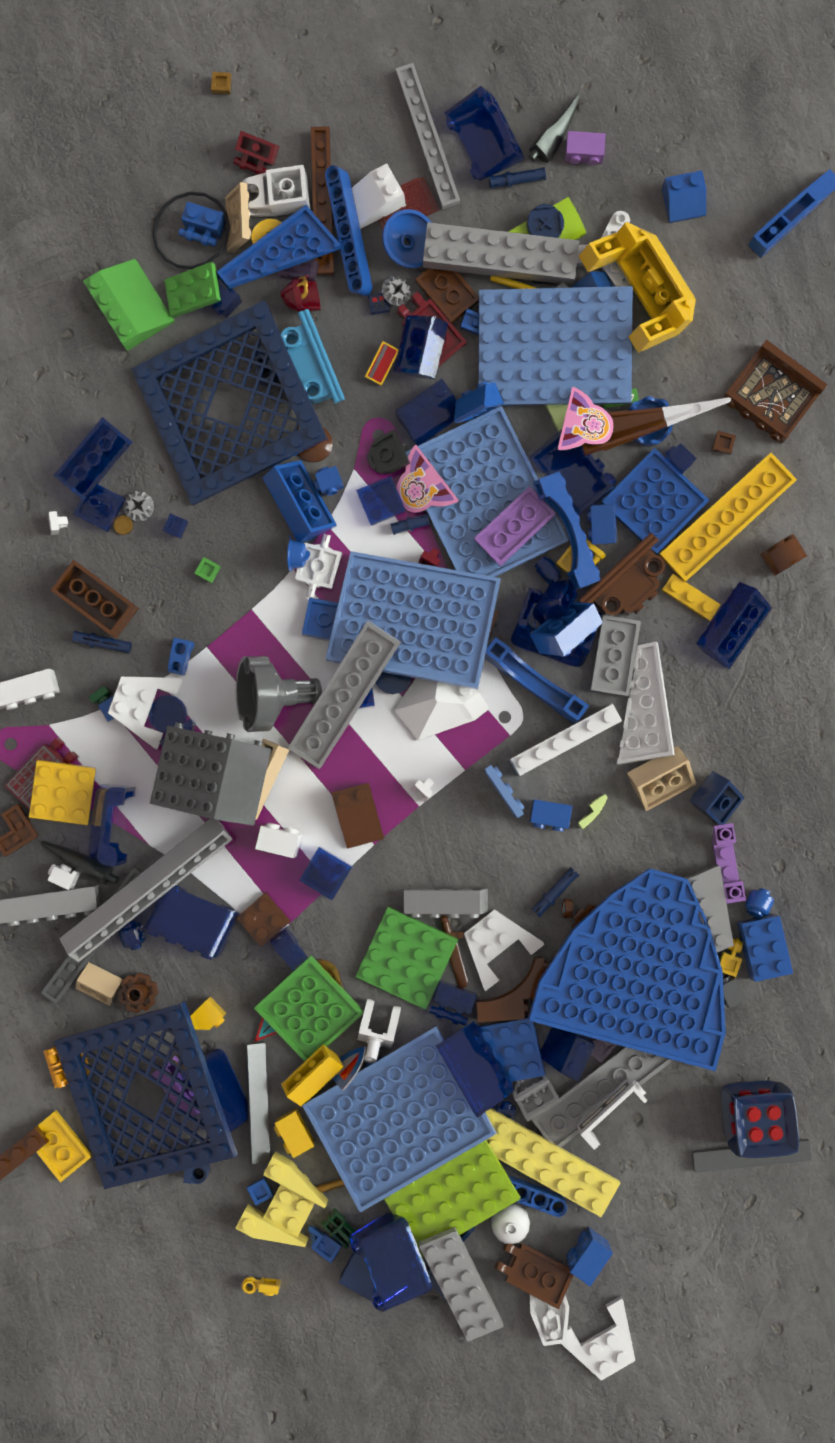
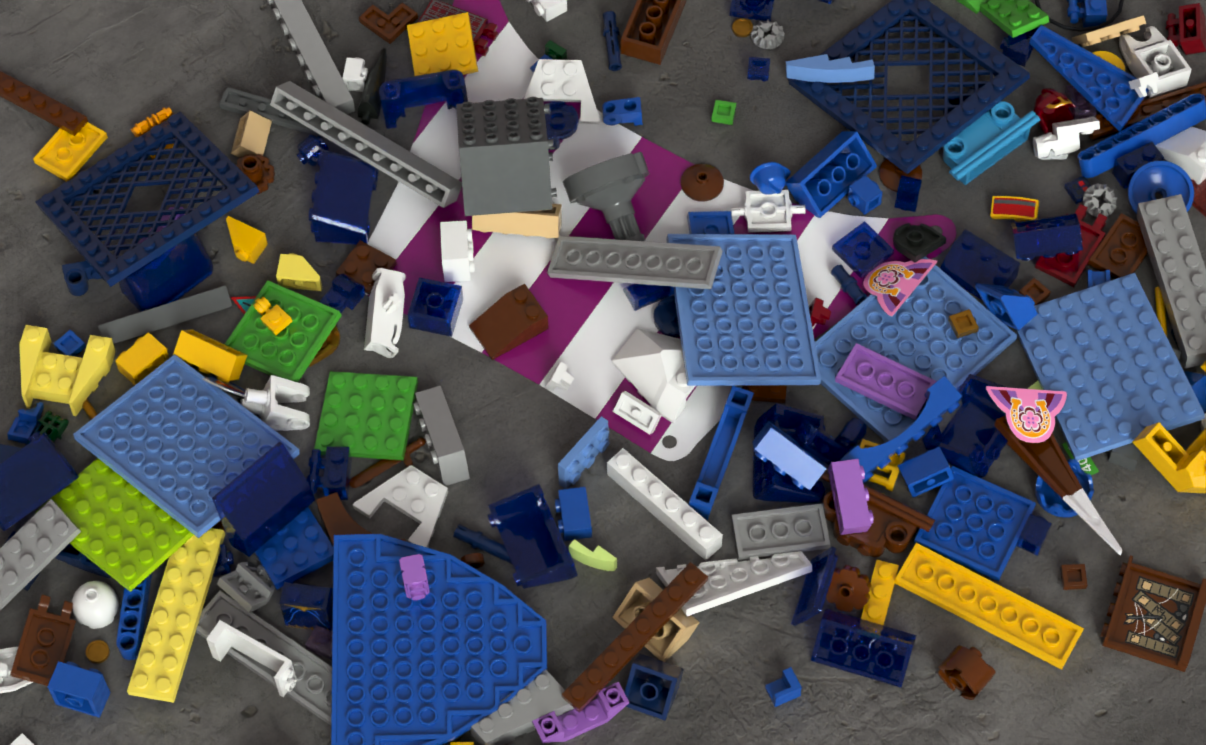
camera: 70 degrees right, 25 degrees down
none -> pearl gold piece [85,640,110,664]
none -> yellow plate [253,297,293,335]
none -> light yellow slope [276,253,322,291]
none -> white piece [364,268,406,358]
none -> medium lavender brick [399,554,430,600]
none -> clear blue windscreen [487,484,578,589]
none -> reddish brown plate [561,562,708,713]
none -> white plate [613,391,662,435]
none -> reddish brown dish [681,164,724,201]
none -> blue panel [765,667,802,707]
none -> medium blue slope [786,54,875,83]
none -> clear blue piece [791,547,838,626]
none -> reddish brown plant [824,565,872,612]
none -> medium lavender brick [828,459,874,535]
none -> clear blue bracket [894,176,922,212]
none -> pearl gold plate [948,309,979,339]
none -> reddish brown plate [1019,278,1051,306]
none -> white plate [1033,116,1100,160]
none -> clear blue brick [1112,142,1164,189]
none -> white tile [1129,72,1159,98]

